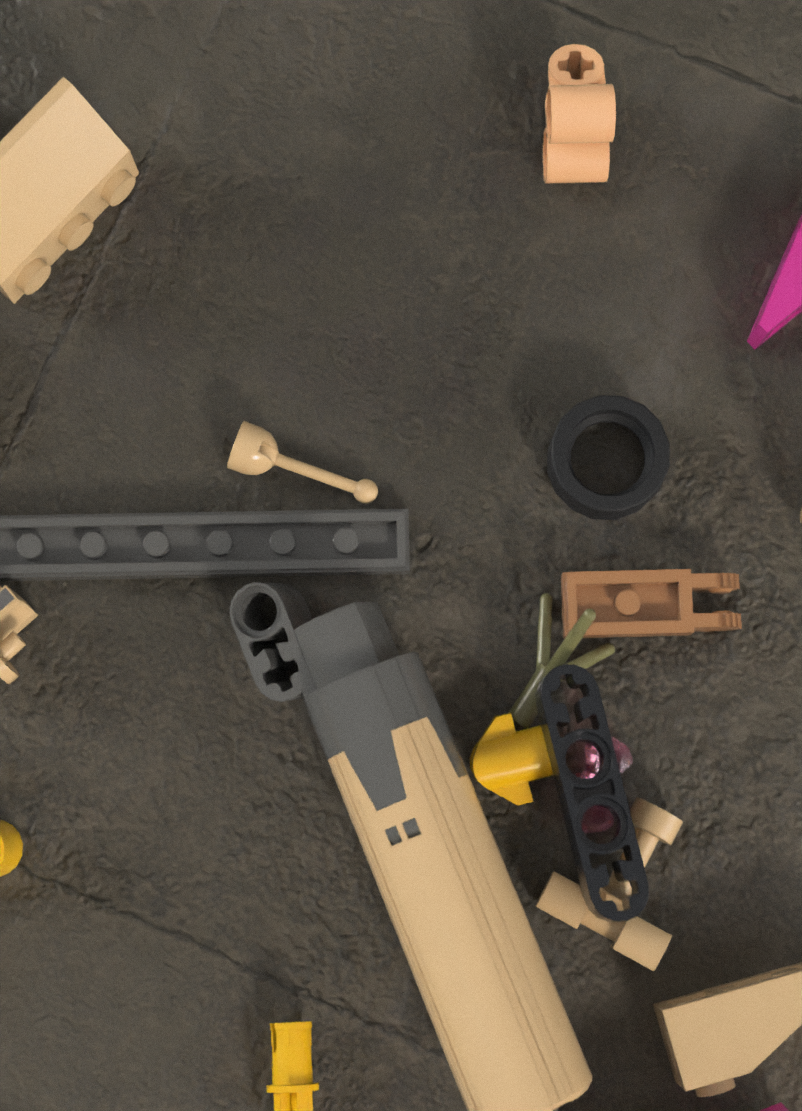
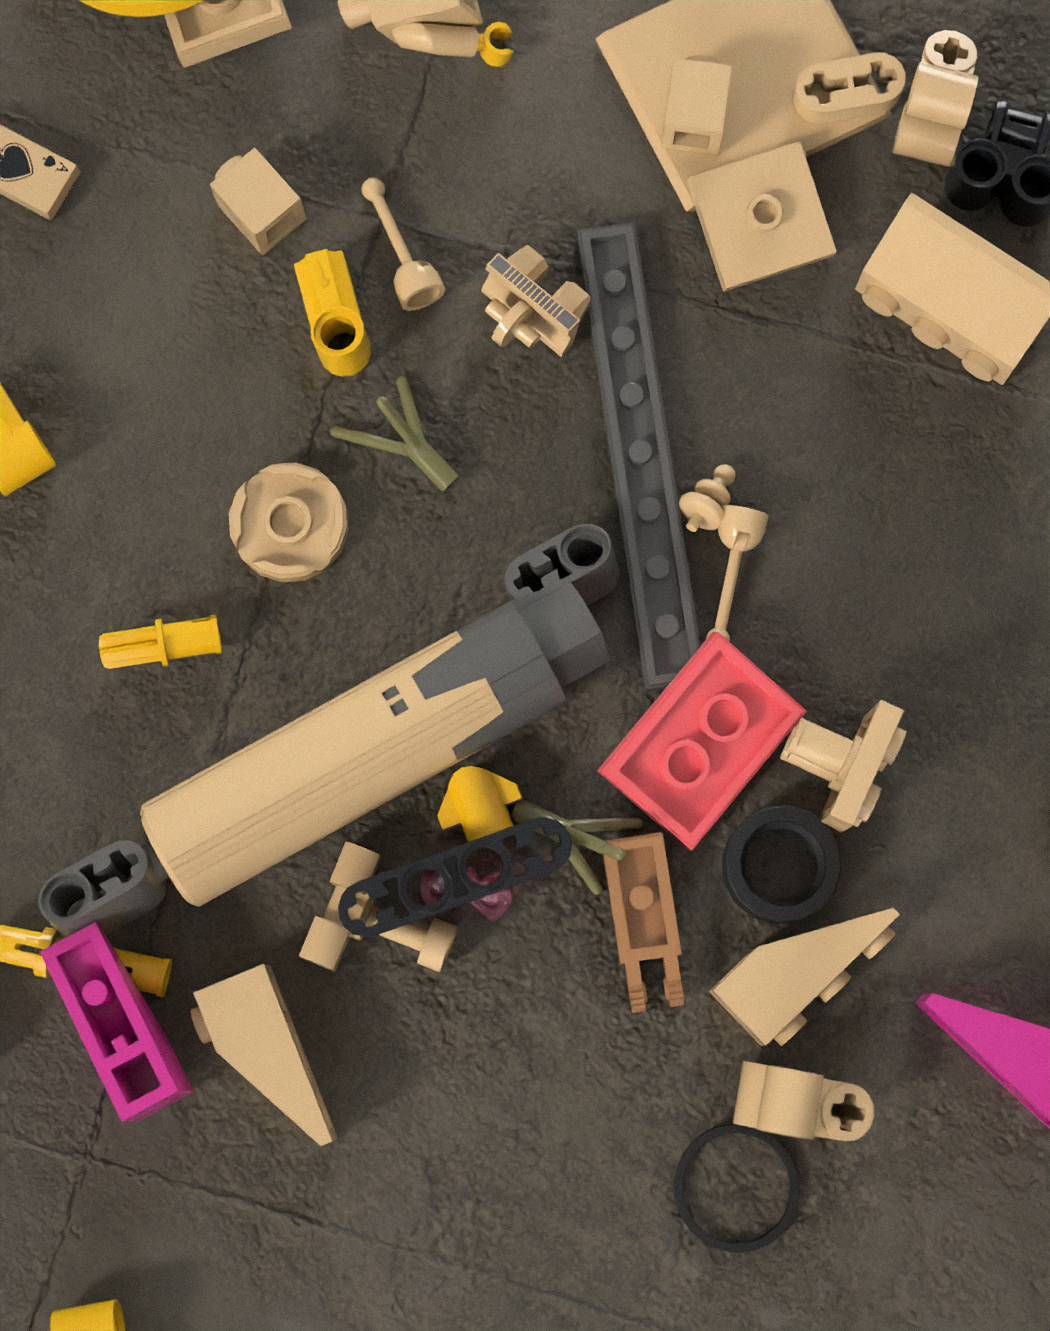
camera: 85 degrees right, 0 degrees up
none -> tan tile [229,462,349,583]
none -> olive plant [330,376,459,492]
none -> coral tile [597,632,807,851]
none -> tan hair [679,464,736,532]
none -> tan slope [709,908,900,1046]
none -> tan plate [780,700,906,836]

